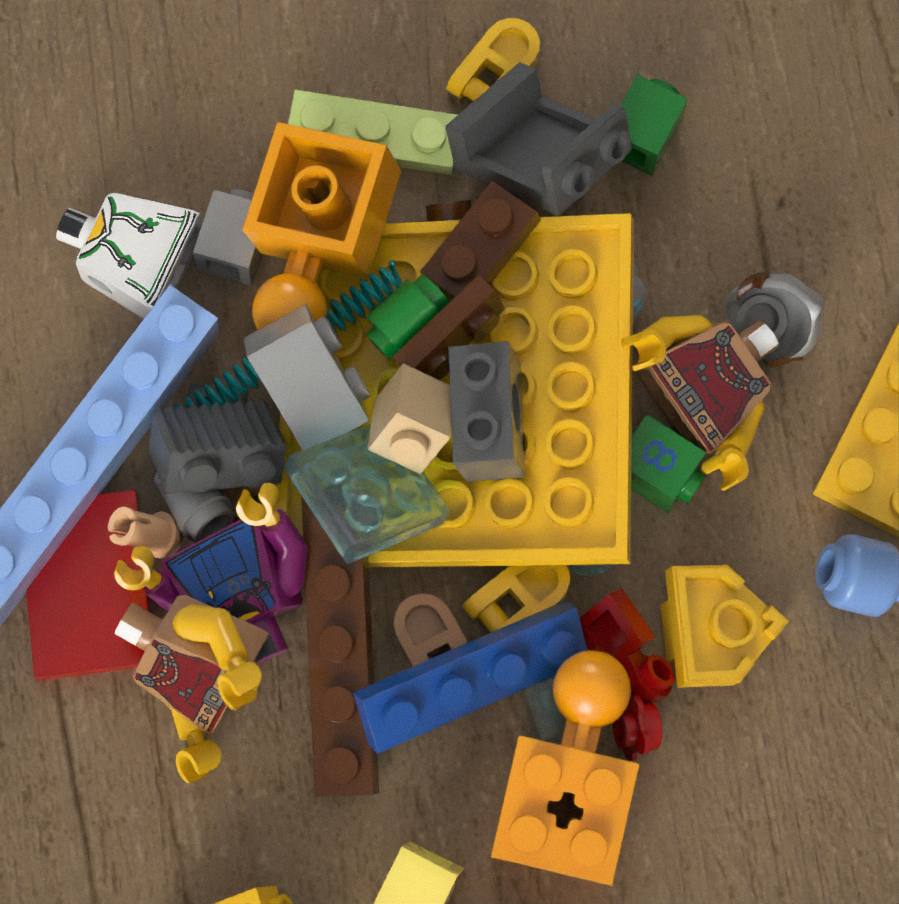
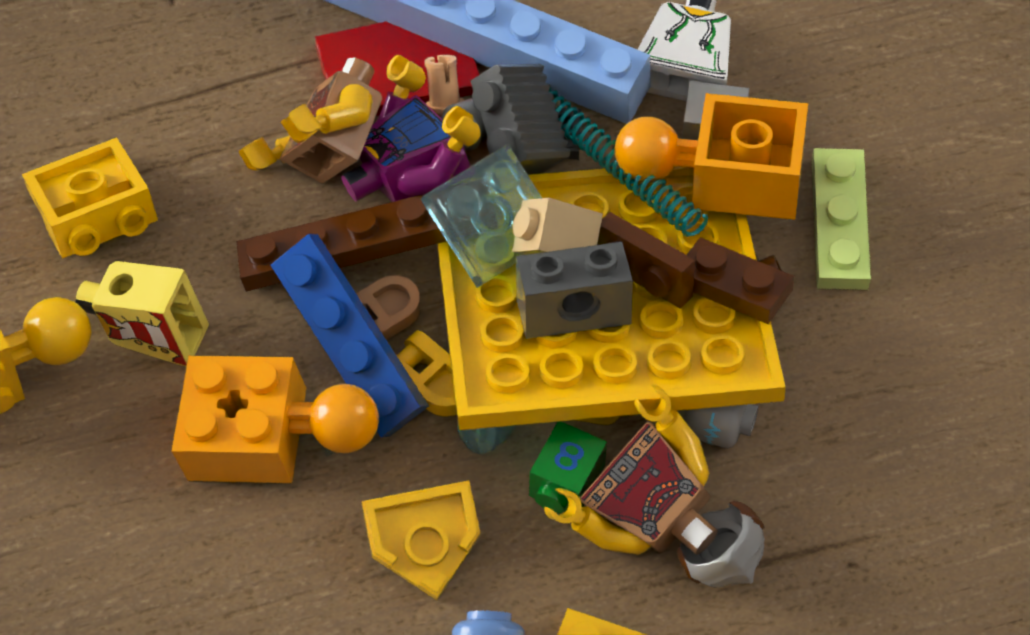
camera: 85 degrees right, 15 degrees down
light grey brick [243,304,371,455] -> none
green brick [365,274,450,360] -> none
dark grey panel [445,62,632,216] -> none
yellow plate [446,18,540,102] -> none
red plate [579,588,675,703] -> none
red plate [612,695,662,761] -> none
green brick [620,74,688,176] -> none

